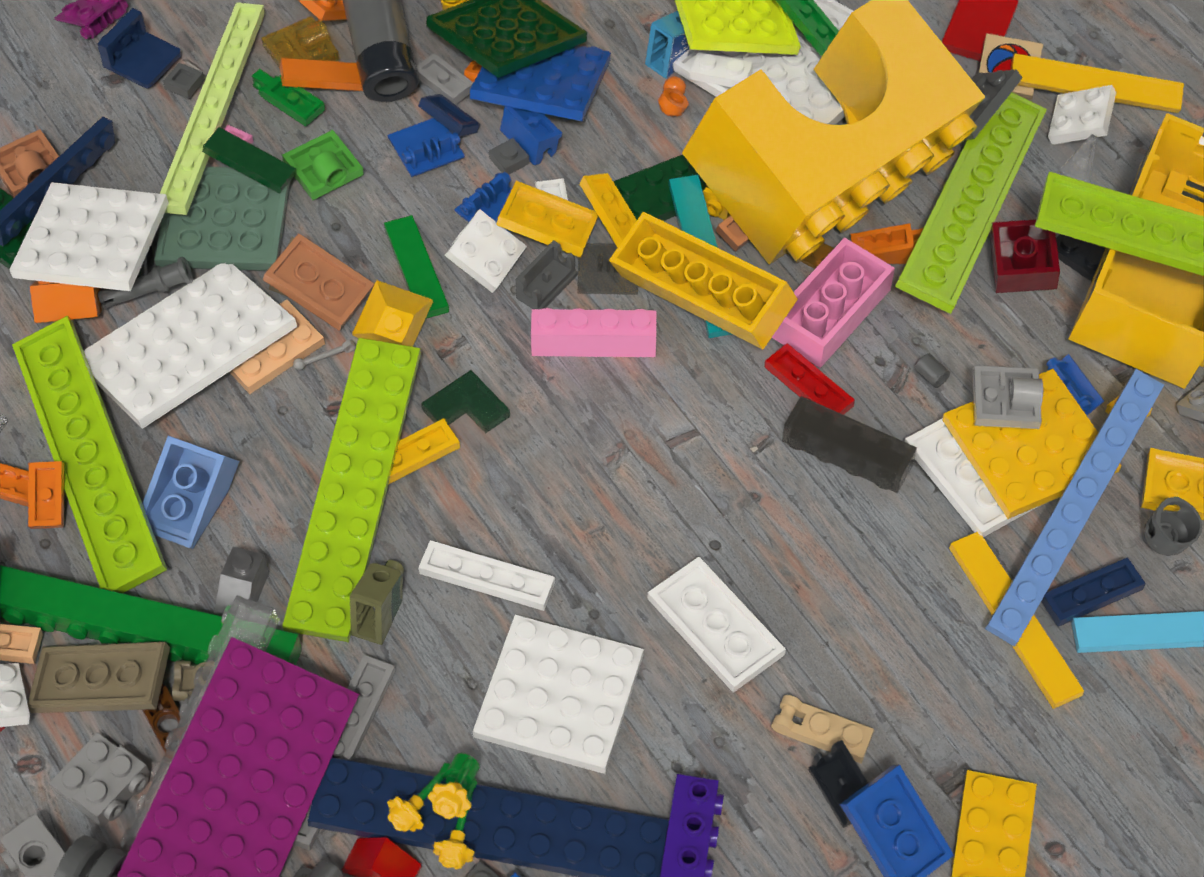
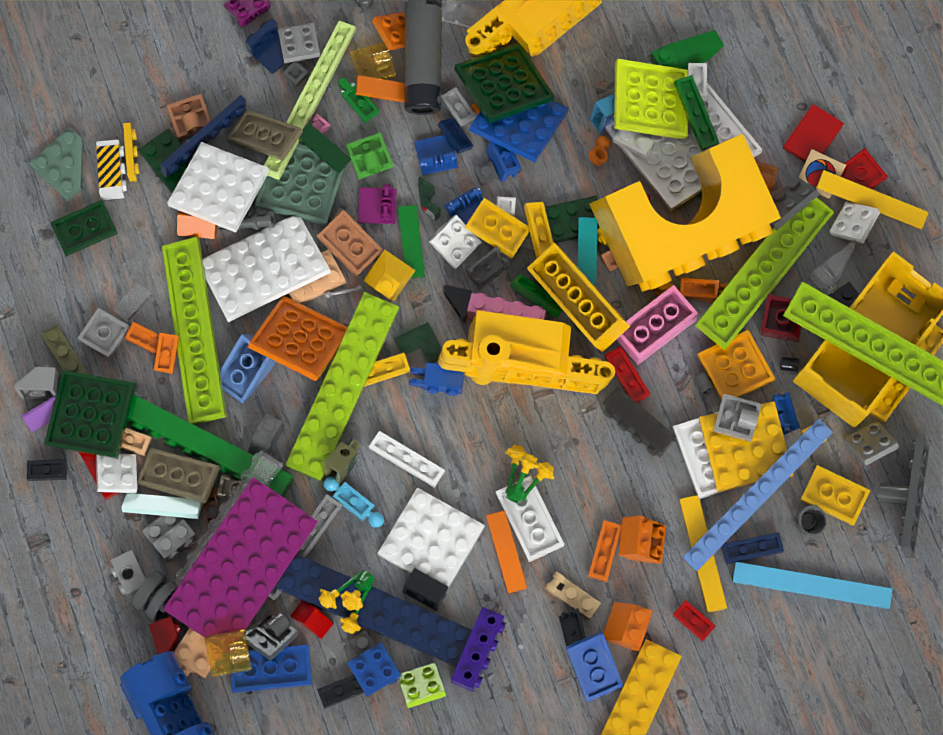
camera: 15 degrees right, 15 degrees up
none -> light aqua tile [122,493,203,519]
none -> dark tan tile [227,109,303,161]
none -> orange plate [248,296,348,381]
none -> light grey plate [278,23,320,63]
none -> medium azure plate [324,476,384,528]
none -> magenta hinge [358,184,397,224]
none -> black hinge [402,568,449,611]
none -> blue hinge [409,362,464,396]
none -> clear green slope [418,177,441,221]
none -> yellow piece [438,310,615,395]
none -> black slope [443,285,472,323]
none -> orange slope [486,510,527,594]
none -> plant [505,444,554,504]
none -> green plate [510,273,563,318]
none -> orange plate [588,520,622,582]
none -> orange slope [603,602,653,652]
none -> orange slope [618,515,666,564]
none -> red plate [672,600,716,642]
none -> light orange plate [697,330,775,401]
none -> black hinge [780,357,799,372]
none -> red plate [841,148,888,189]

